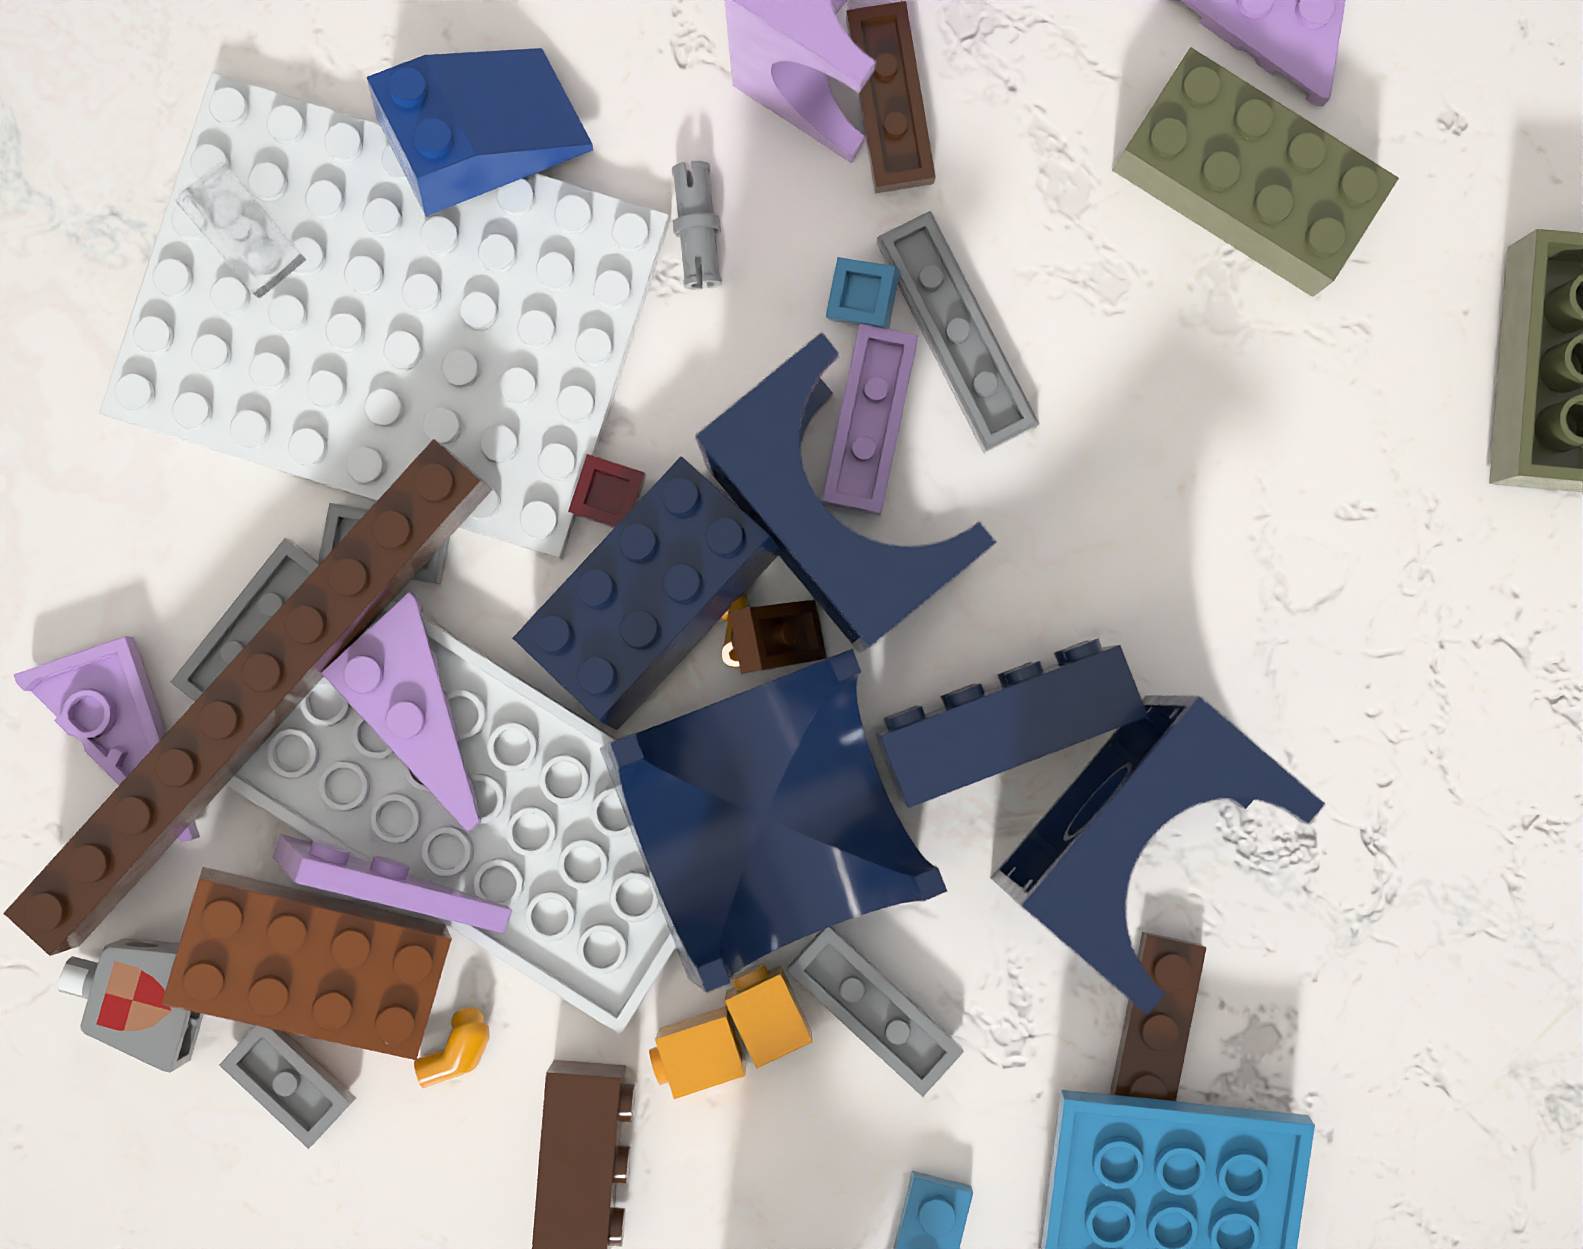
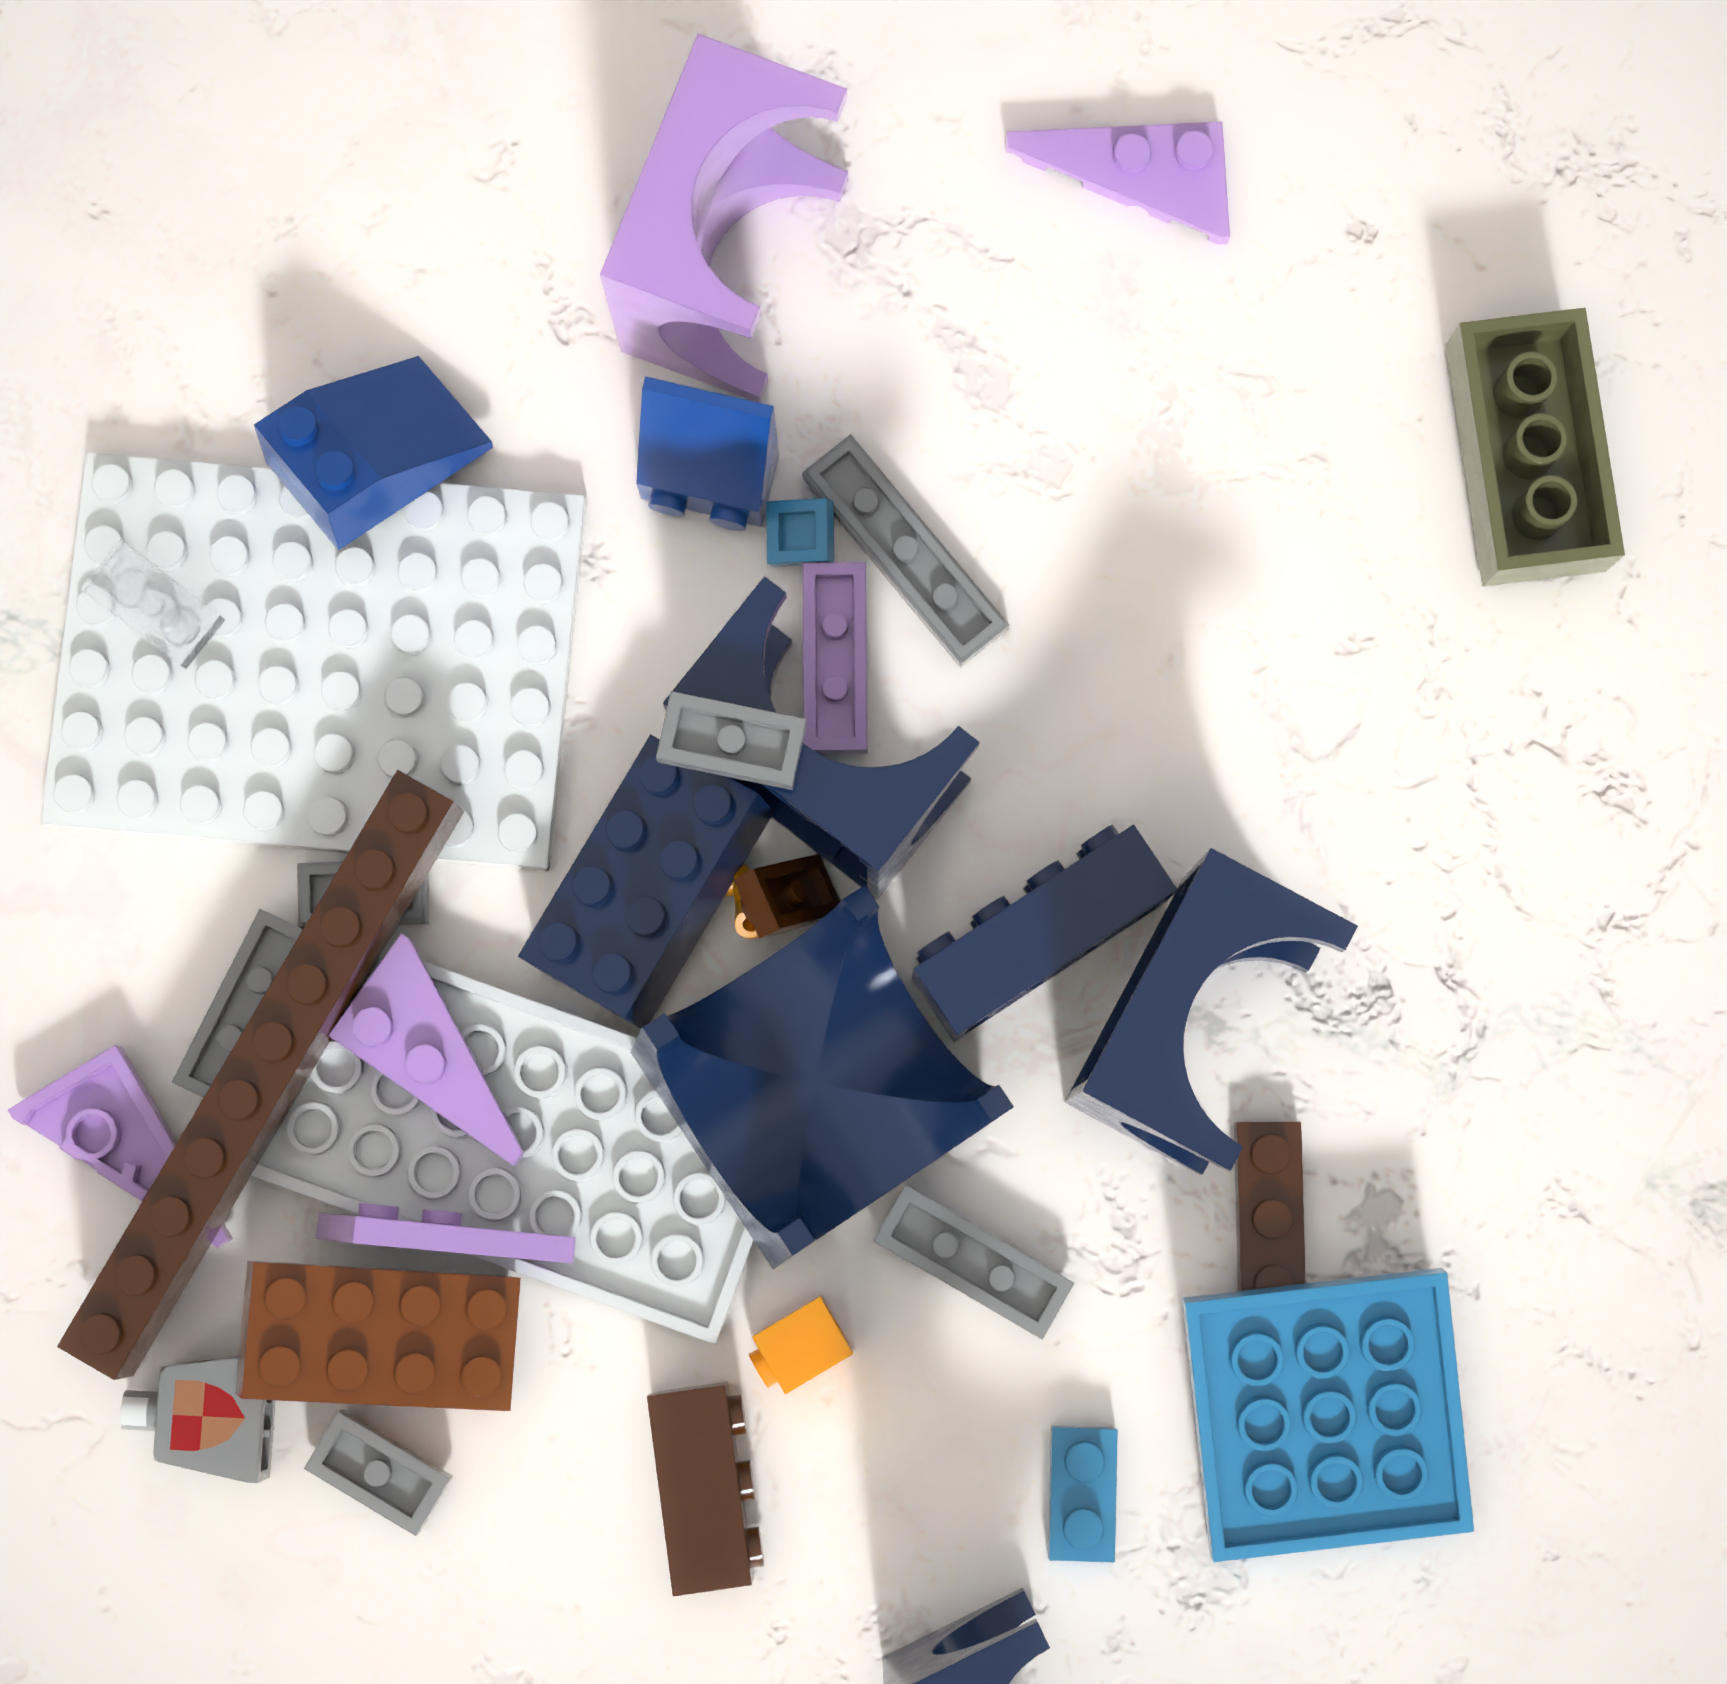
camera: 10 degrees left, 5 degrees down
light orange arm [414,1007,490,1088] -> none
dark red plate [568,454,647,528] -> none
light grey pin [671,161,722,290] -> none
light orange brick [724,963,813,1069] -> none
reddish brown plate [846,1,936,193] -> none
olive brick [1112,47,1399,297] -> none
none -> blue slope [636,376,779,531]
none -> light grey plate [656,691,807,790]

